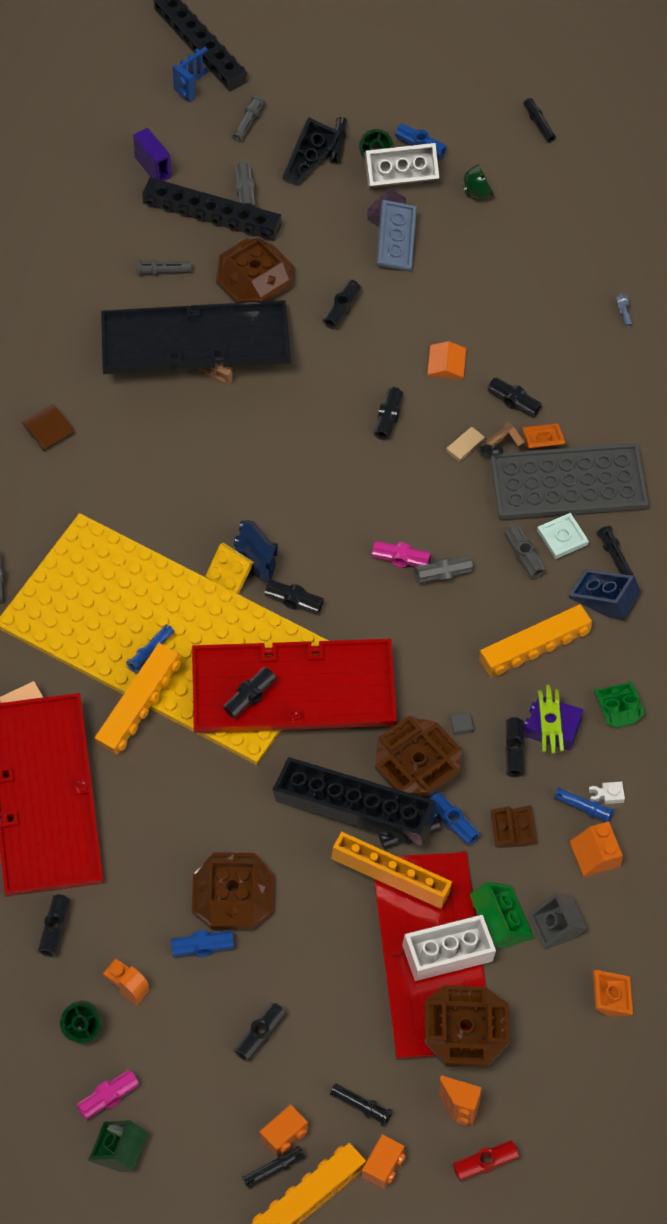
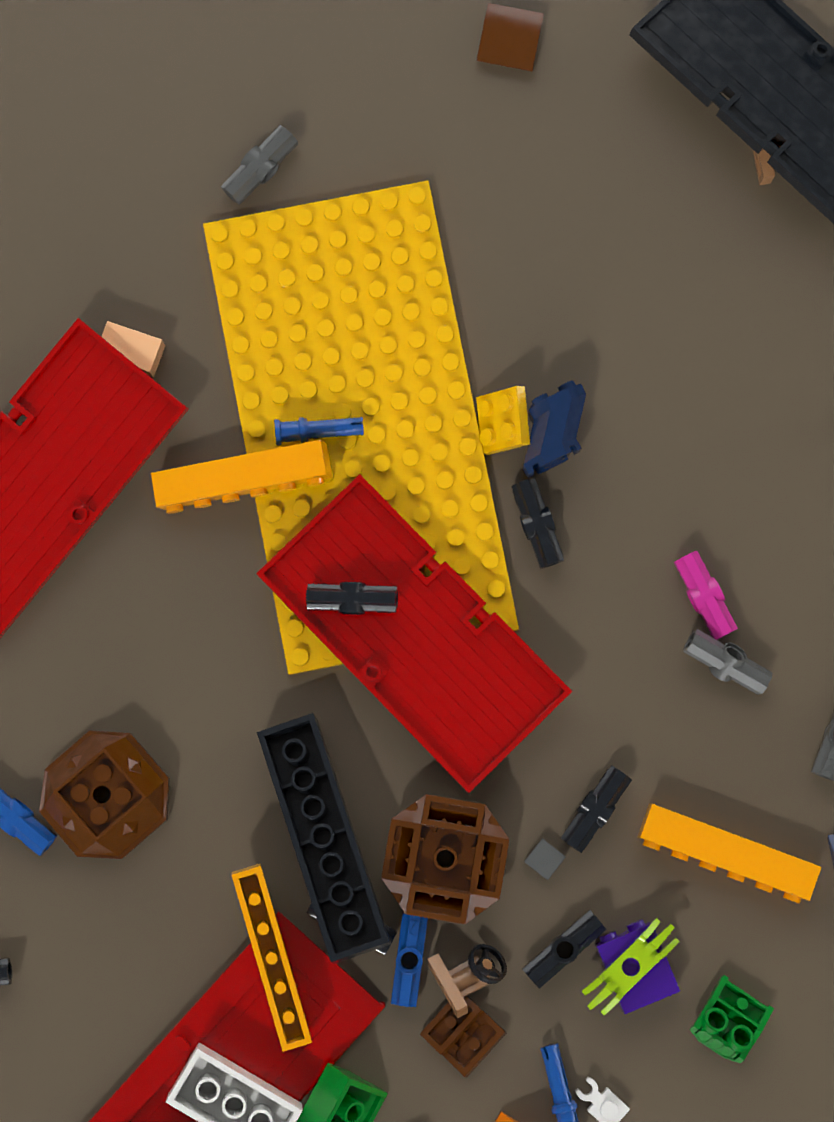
camera: 50 degrees right, 25 degrees up
none -> medium nougat piece [428,944,507,1018]
none -> black piece [560,765,632,853]

